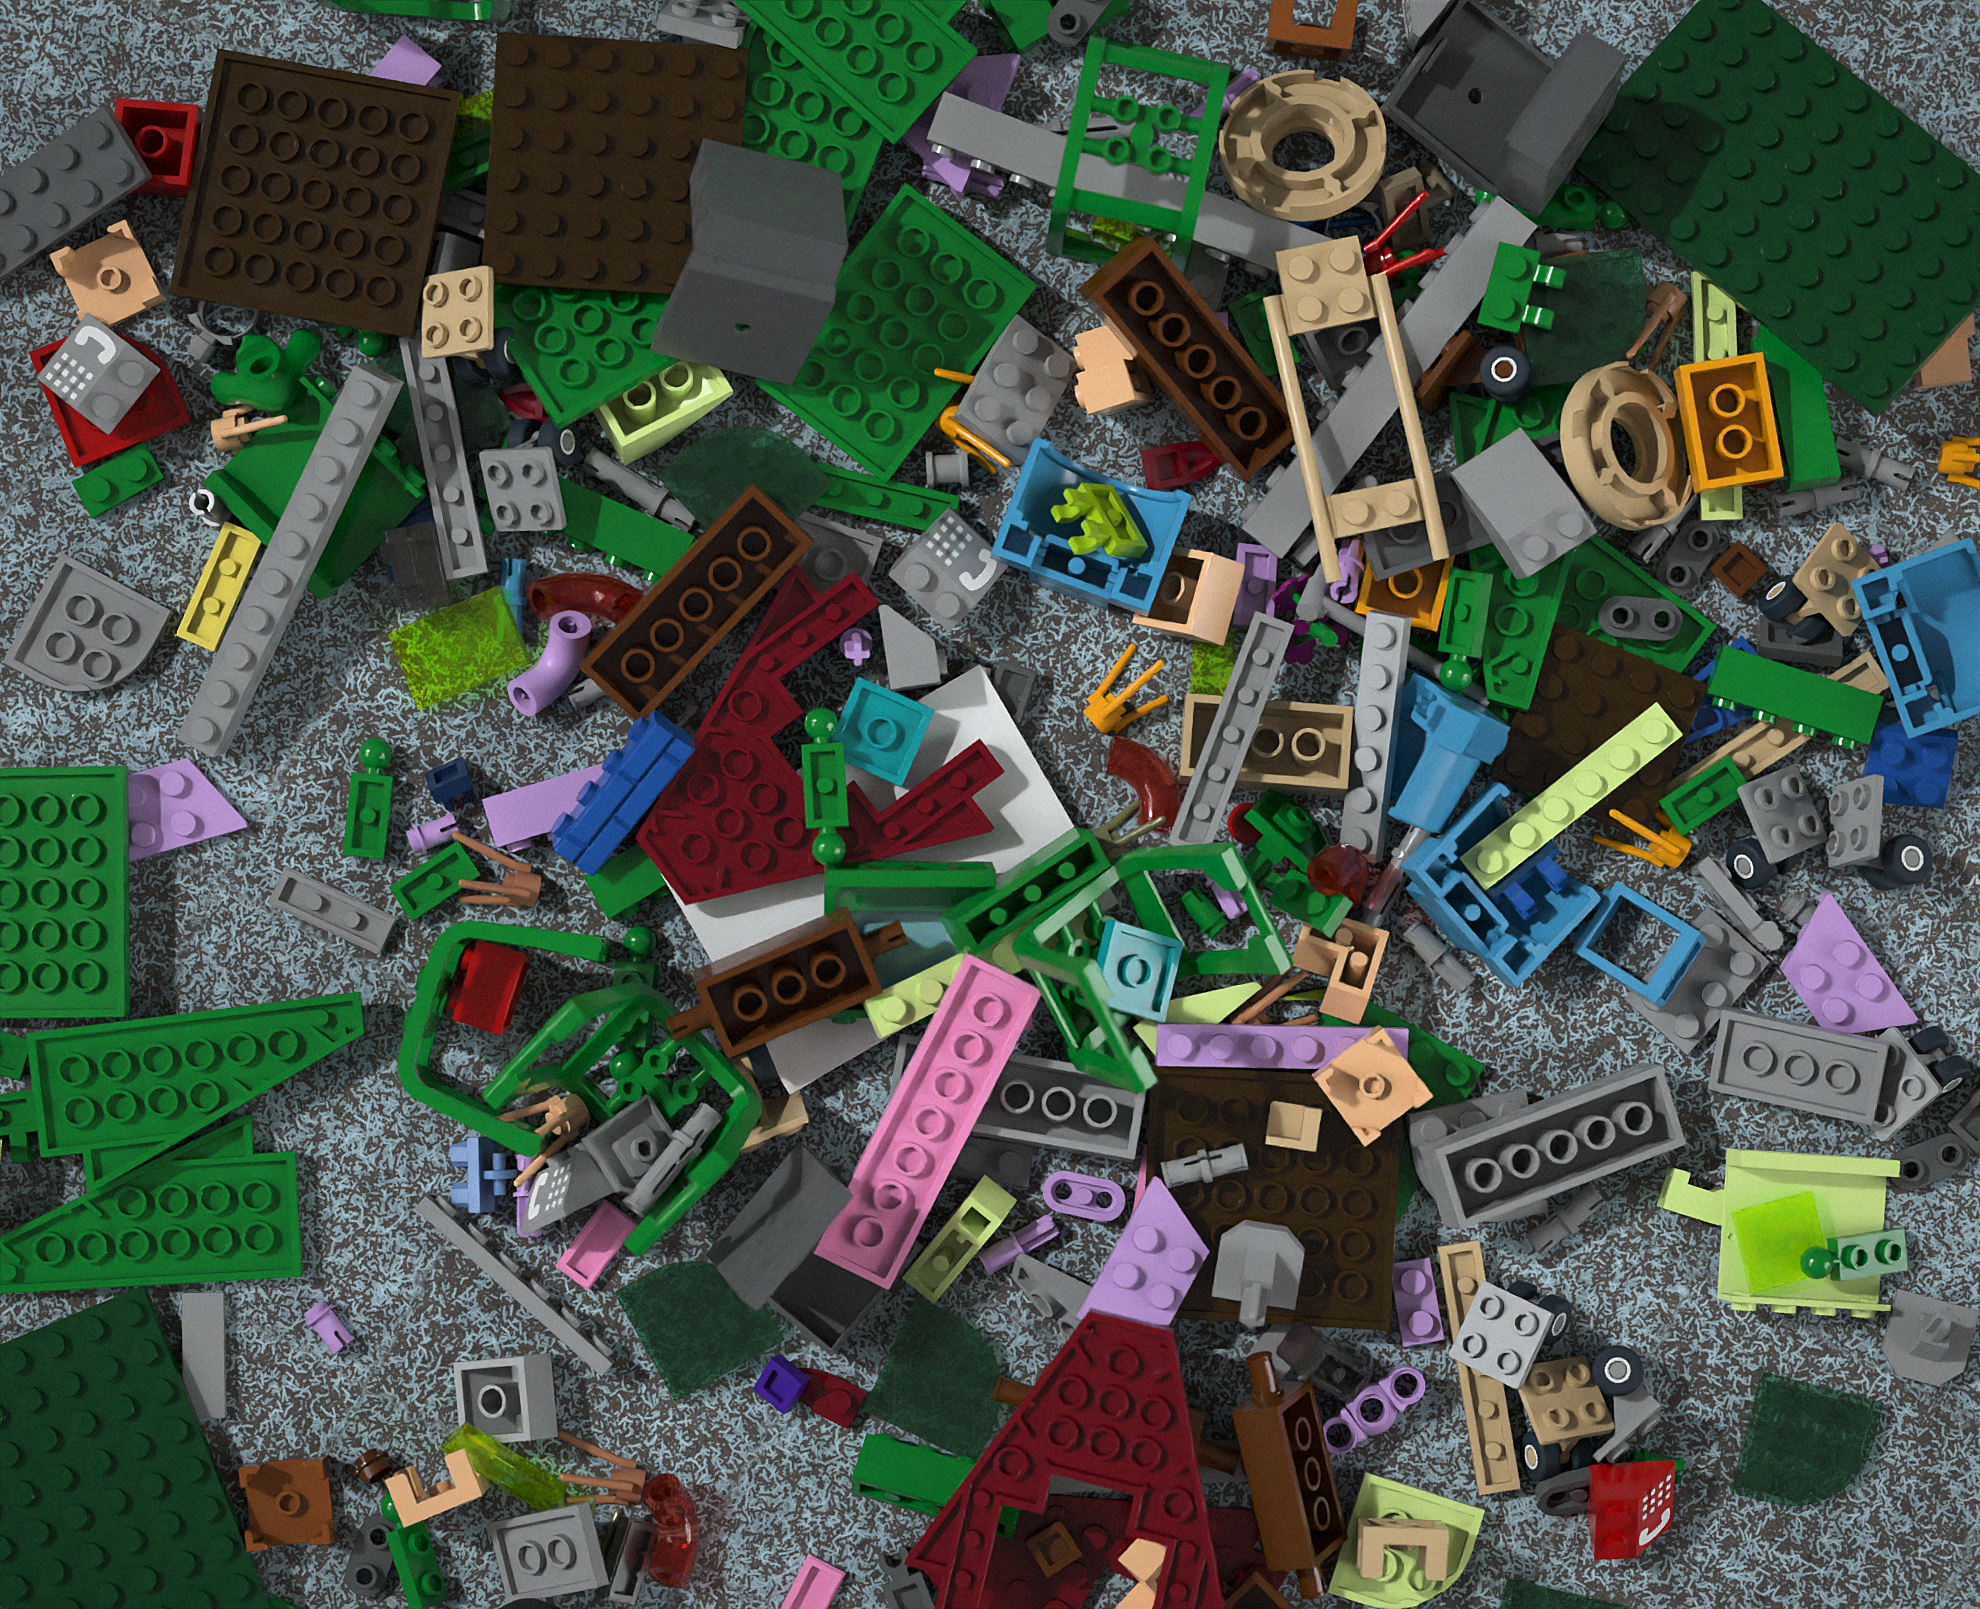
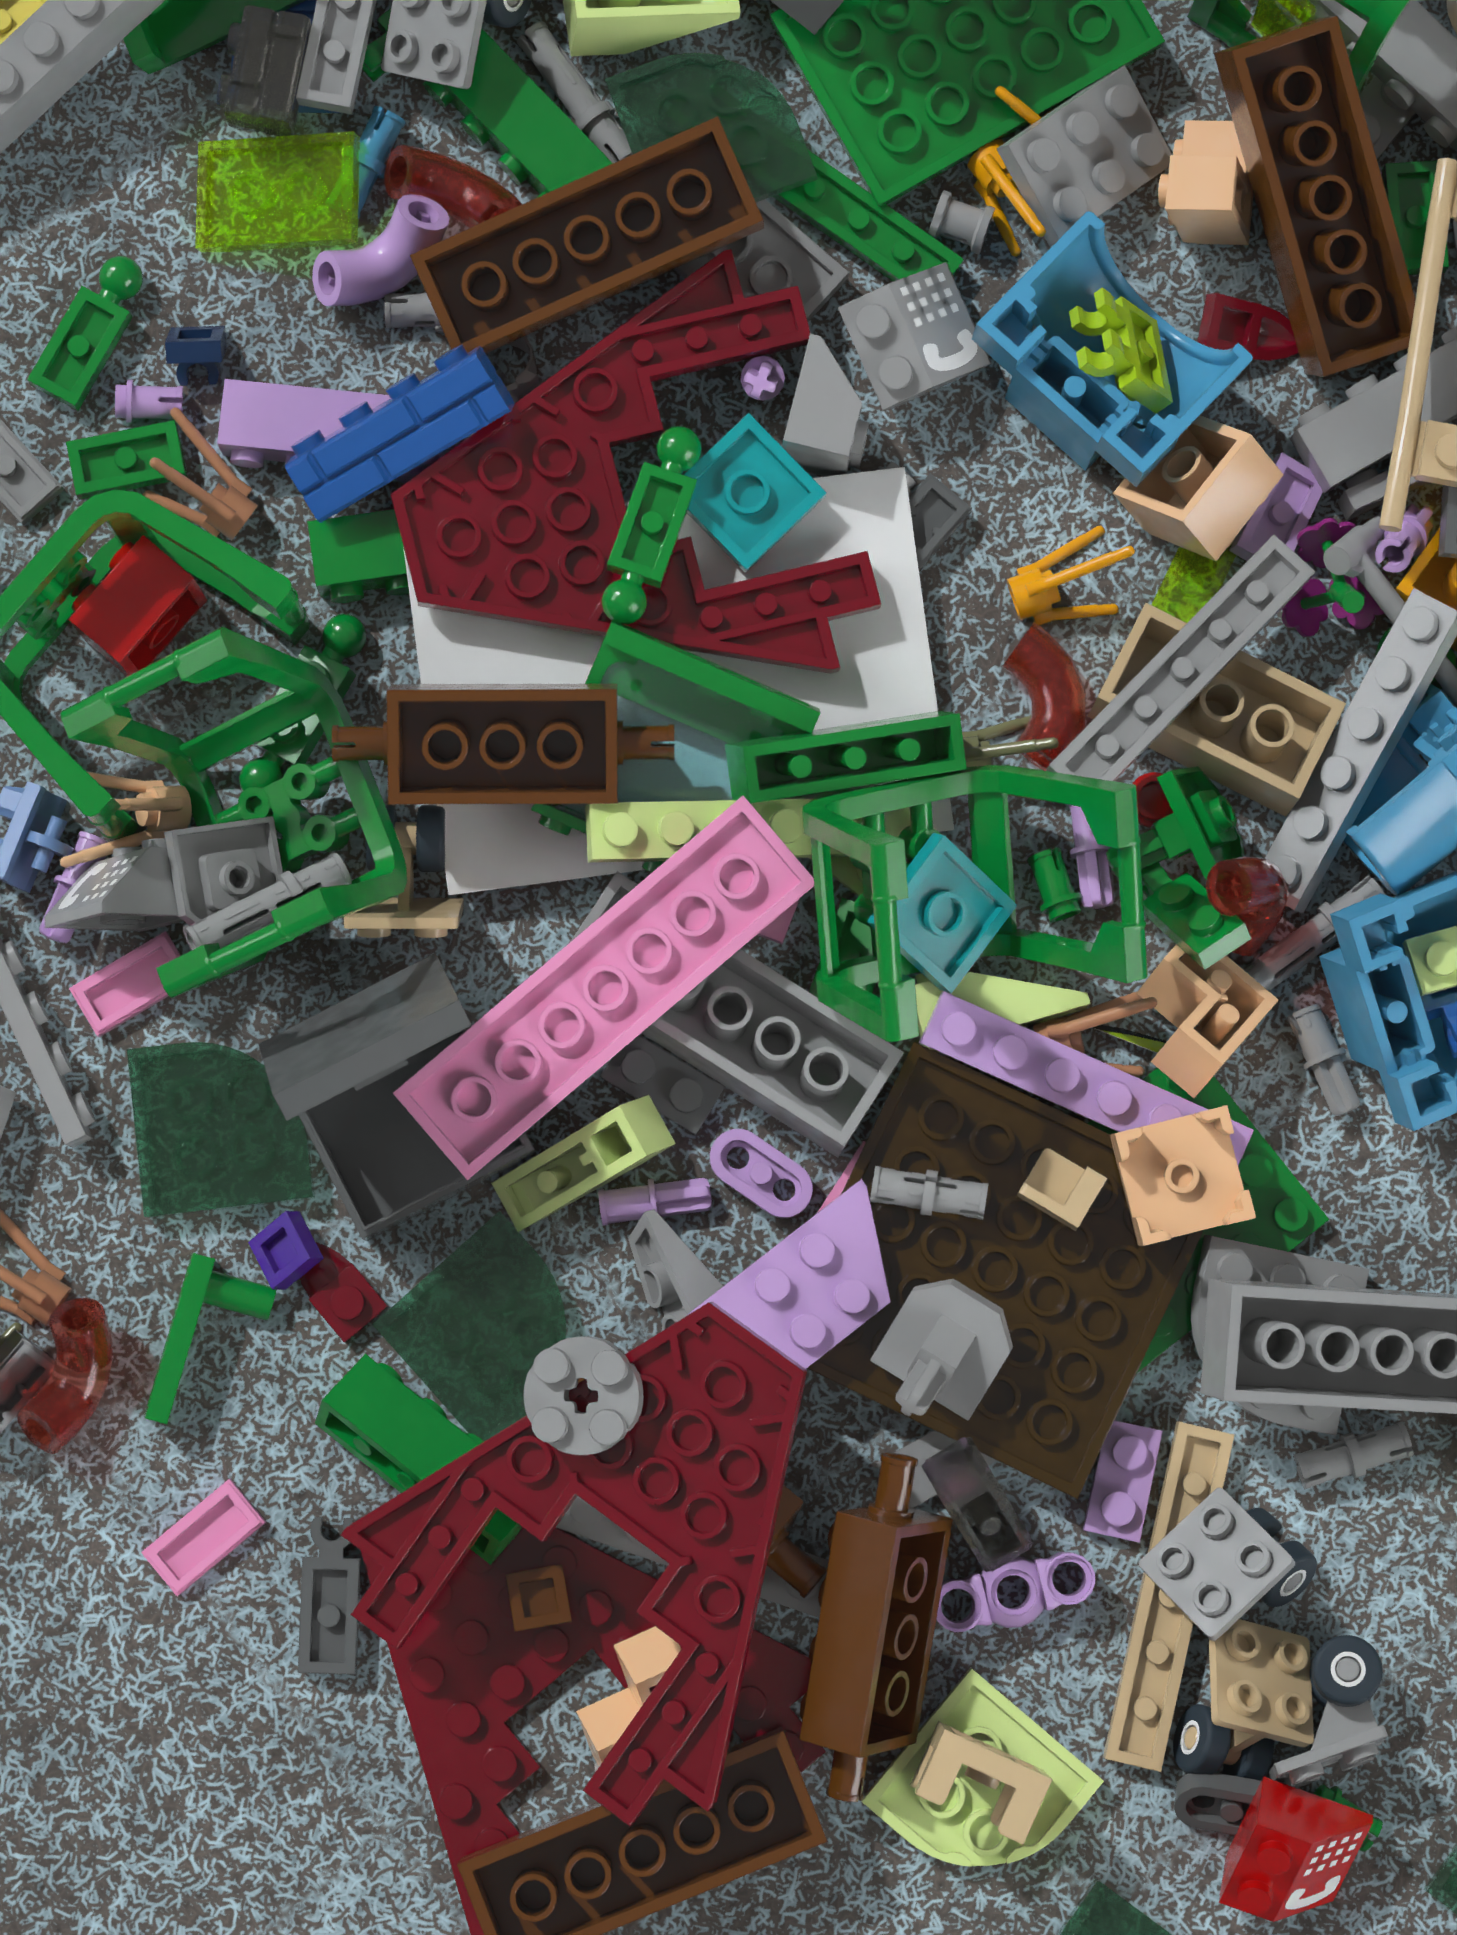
camera: 20 degrees right, 5 degrees down
none -> green piece [144,1253,276,1424]
none -> light grey plate [524,1336,644,1455]

